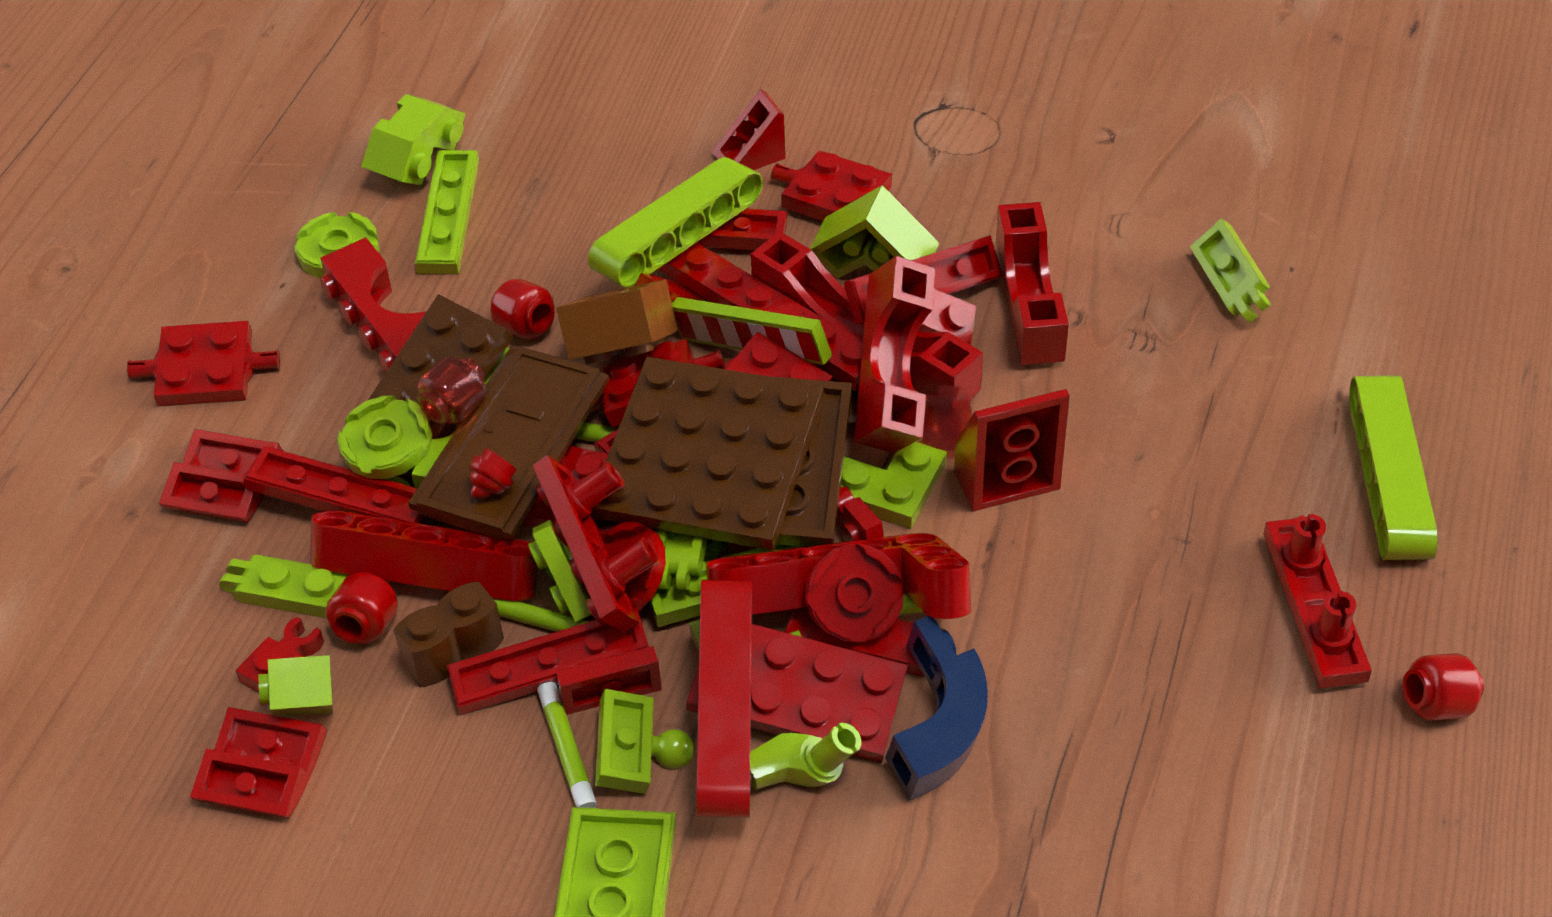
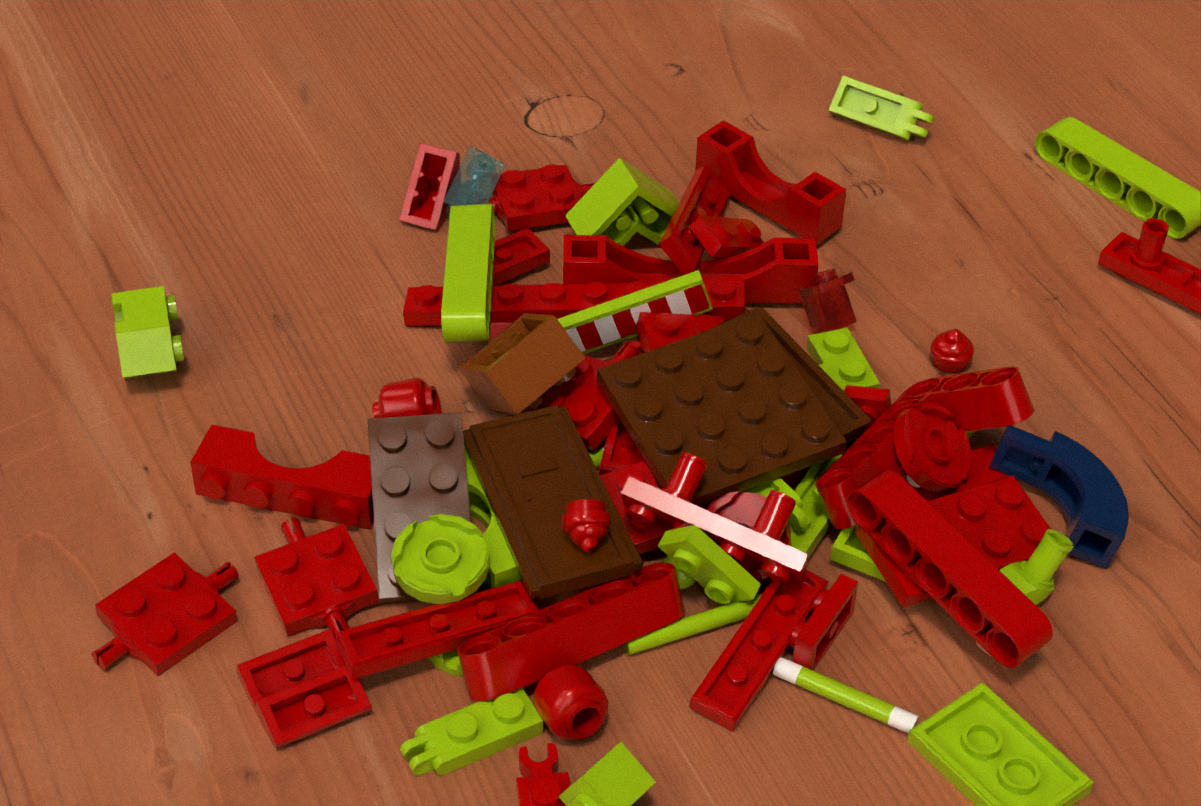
camera: 45 degrees left, 5 degrees down
lime tile [295,212,380,278] -> none
reddish brown brick [394,582,504,687] -> none
lime tile [415,150,479,274] -> none
clear red head [417,355,487,424] -> none
lime plate [595,689,694,794] -> none
red arch [854,256,935,453] -> none
red slope [954,389,1070,511] -> none
none -> red plate [254,518,379,640]
none -> clear light blue hinge [443,145,505,221]
none -> red plate [930,329,974,373]

